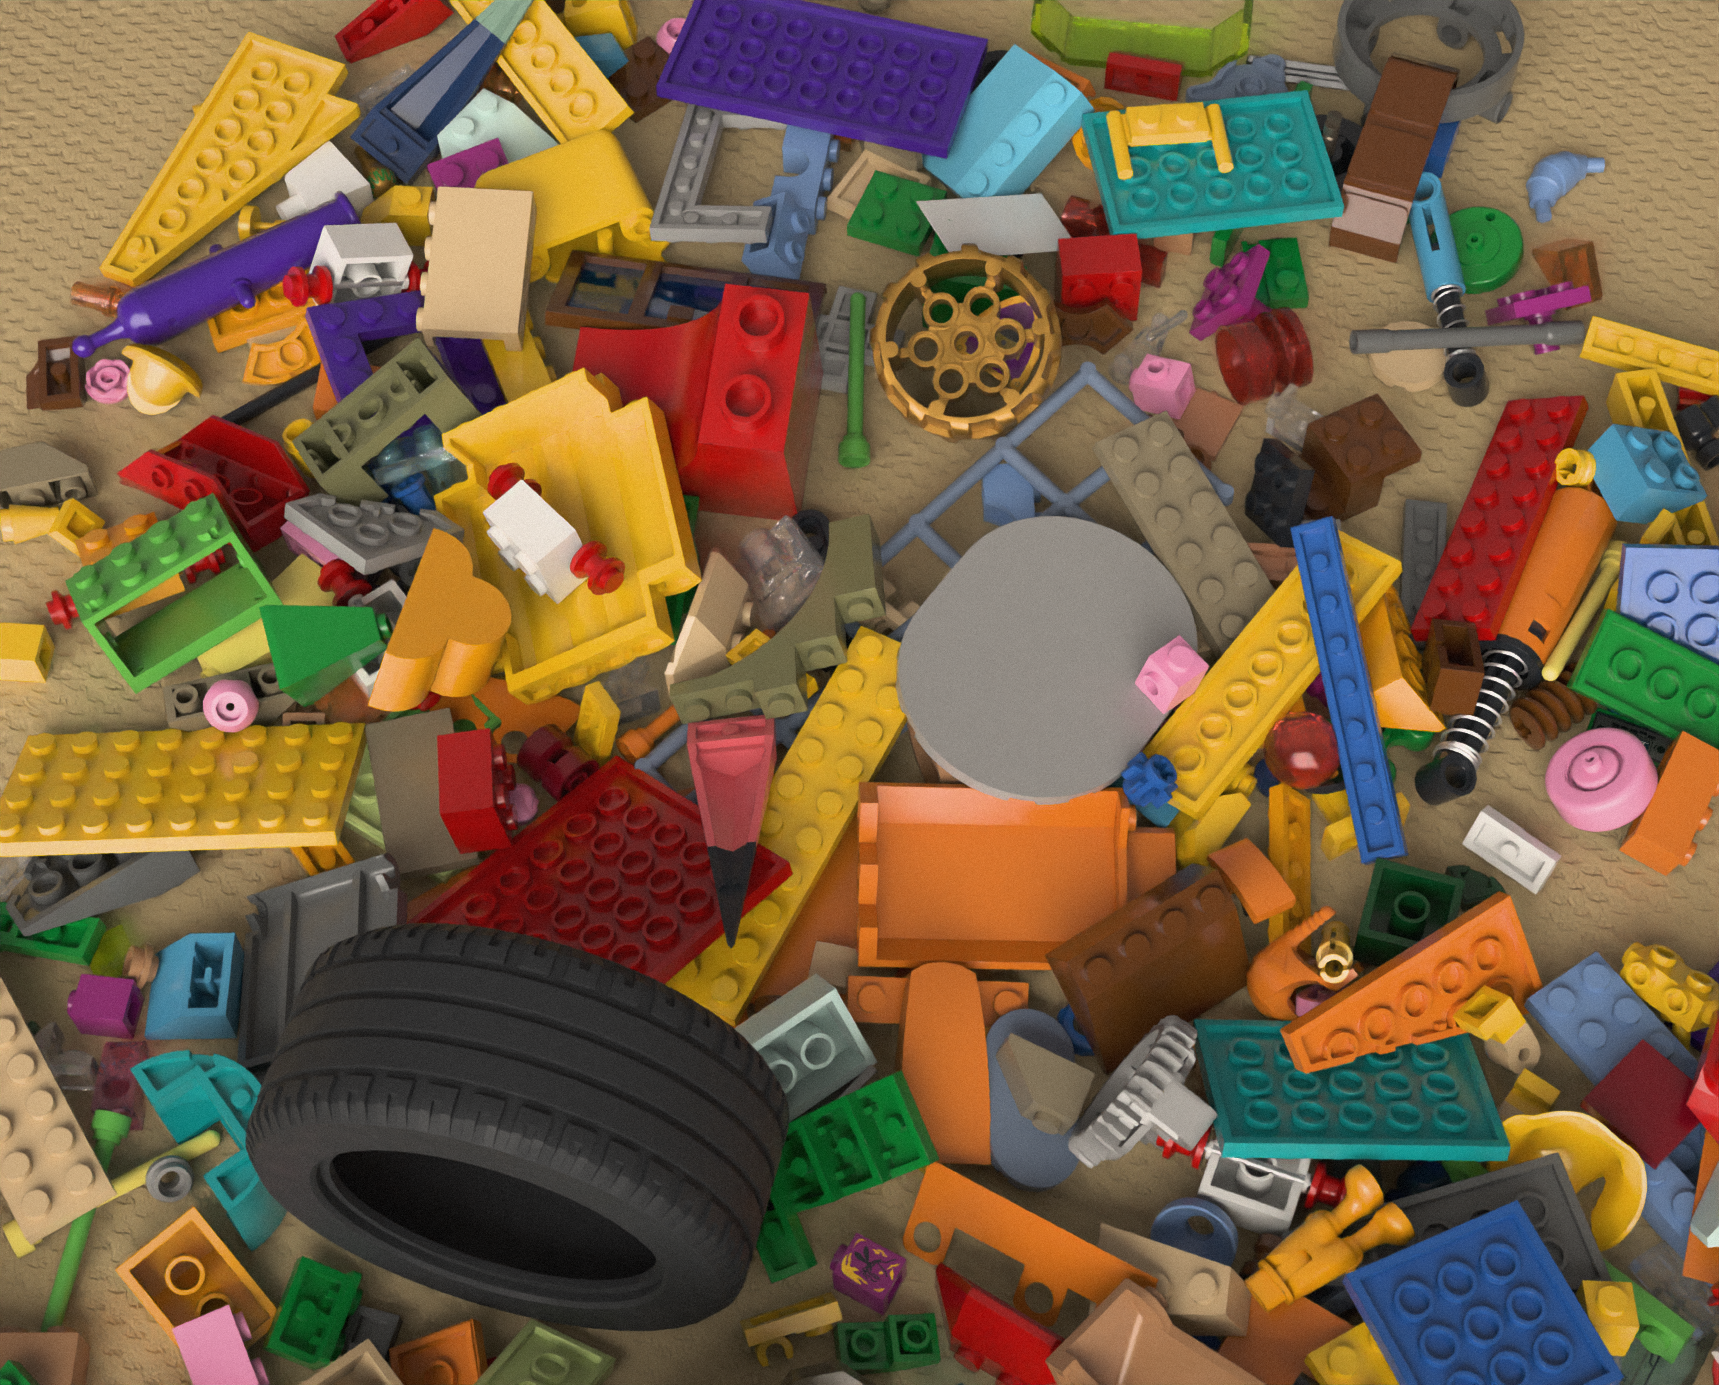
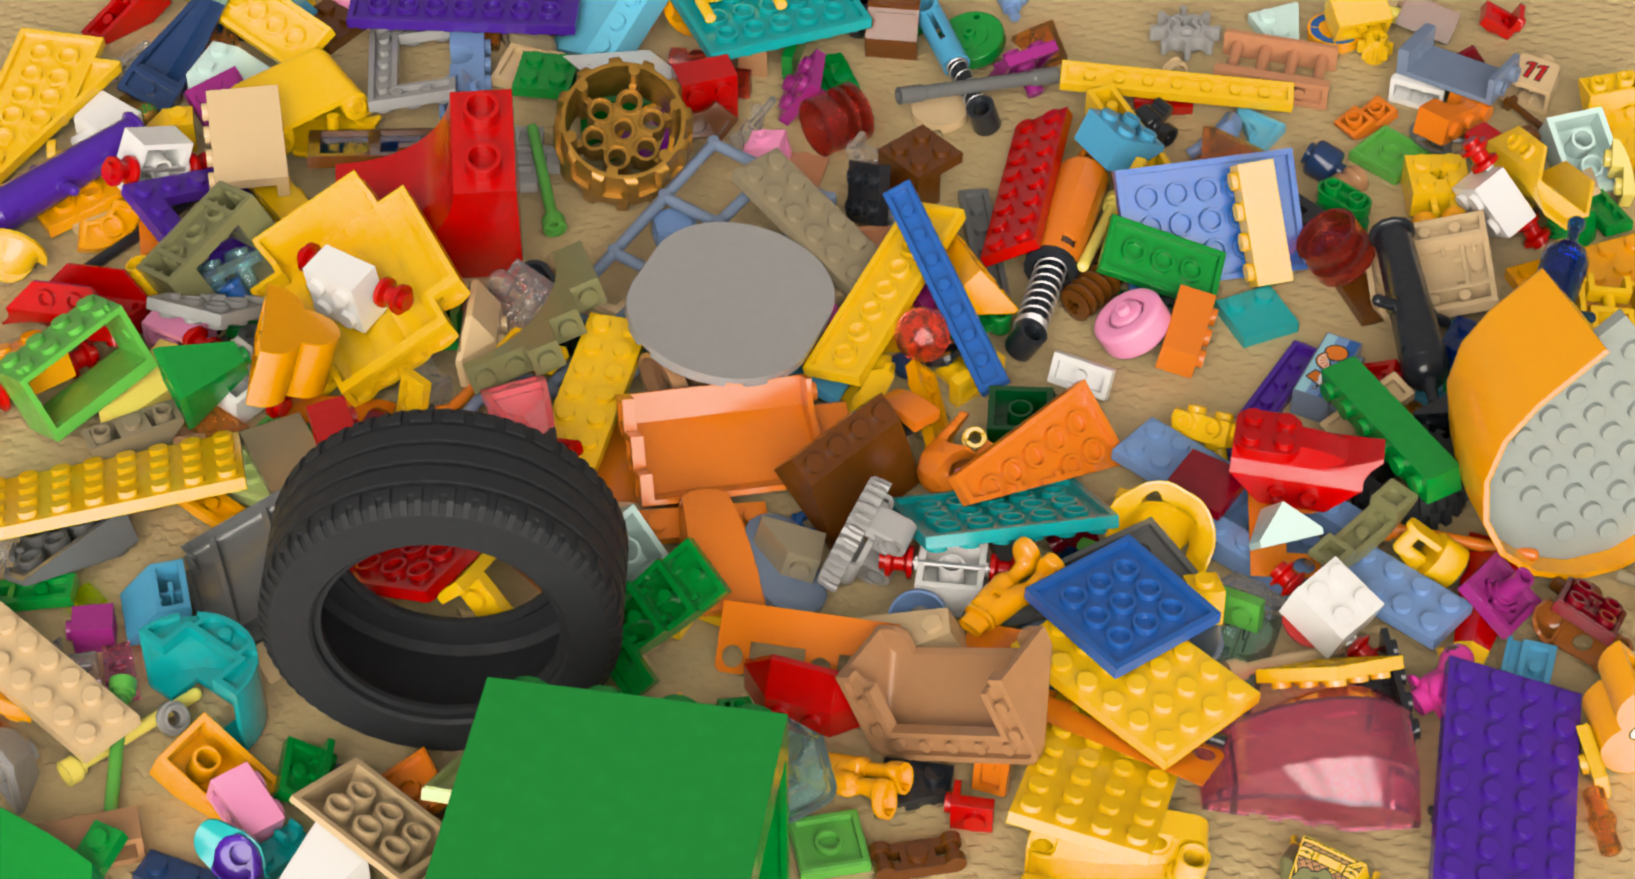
camera: 15 degrees left, 15 degrees down
medium nougat plate [122,944,159,989] -> none
bright pink plate [203,679,259,732] -> none
magenta brick [830,1233,907,1316] -> none
blue gear [1121,752,1178,809] -> none
bright pink brick [1135,635,1209,714] -> none
reddish brown piece [1421,618,1485,716] -> none
yellow leg [1453,985,1541,1074] -> none
yellow bush [1554,448,1596,487] -> none

